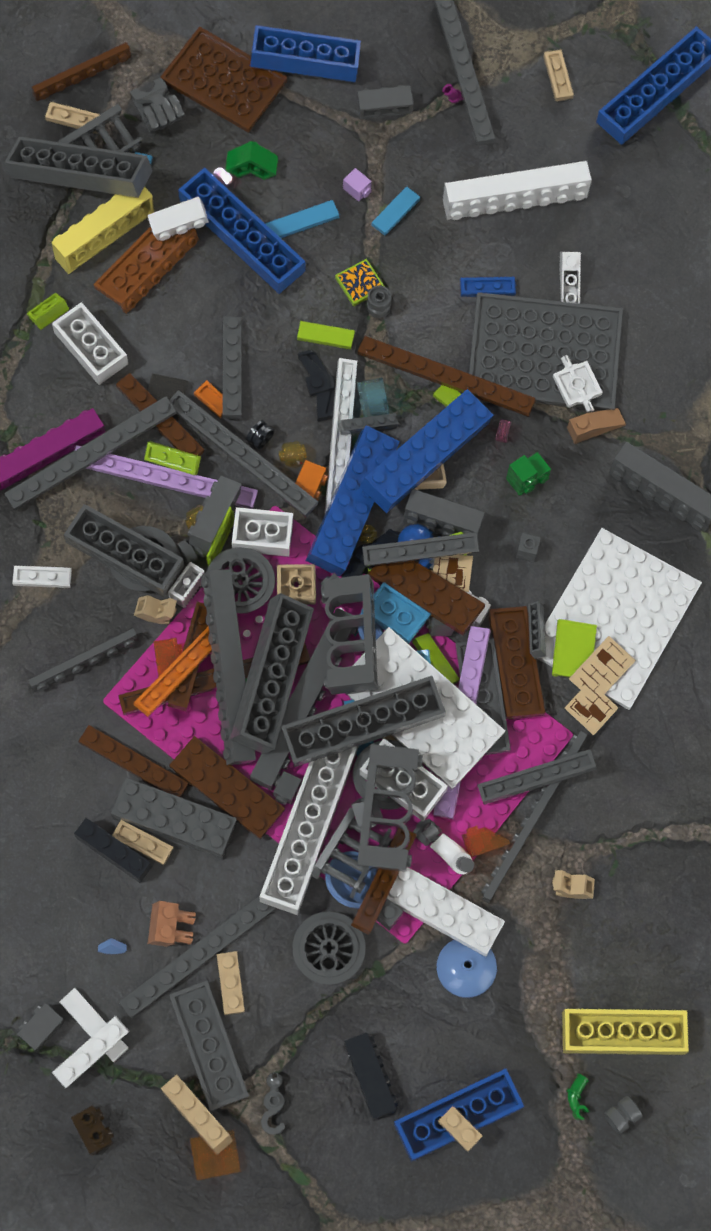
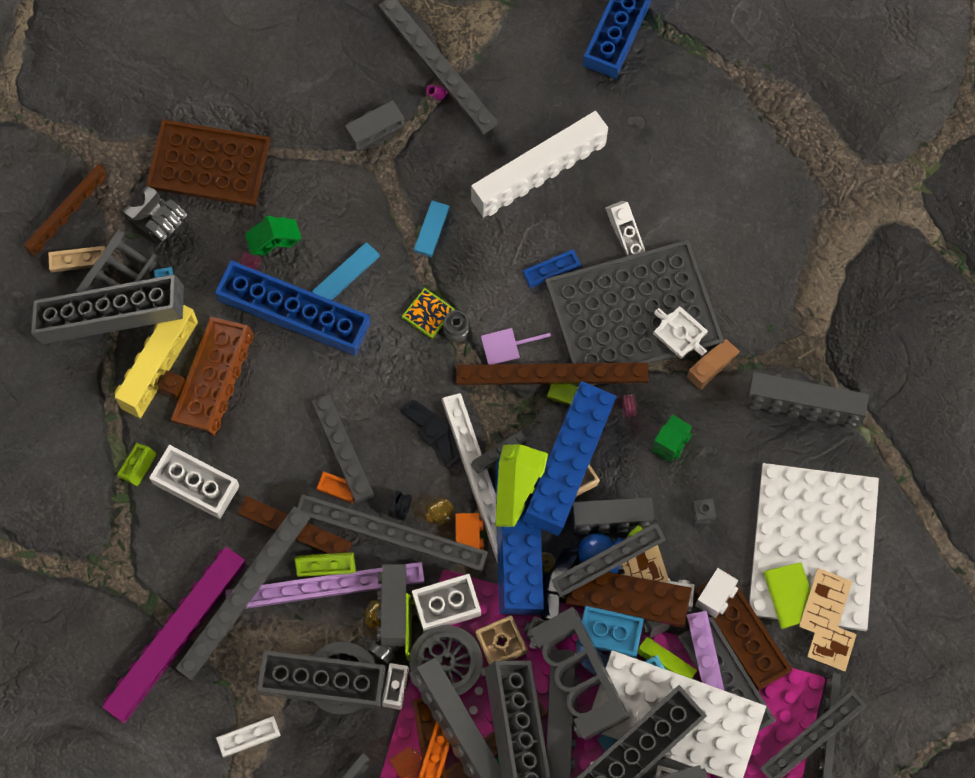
camera: 20 degrees left, 0 degrees up
tan brick [134,595,177,624] -> none
white brick [147,197,209,241] -> none
blue brick [250,25,361,82] -> none
lime tile [297,321,355,349] -> none
lavender brick [343,168,371,201] -> none
clear light blue brick [357,377,389,417] -> none
dark grey piece [528,601,546,659] -> none
tan plate [544,50,573,101] -> none
none -> reddish brown brick [157,370,185,401]
none -> lavender piece [481,328,551,365]
none -> lime wedge [495,444,548,527]
none -> white brick [695,568,738,618]

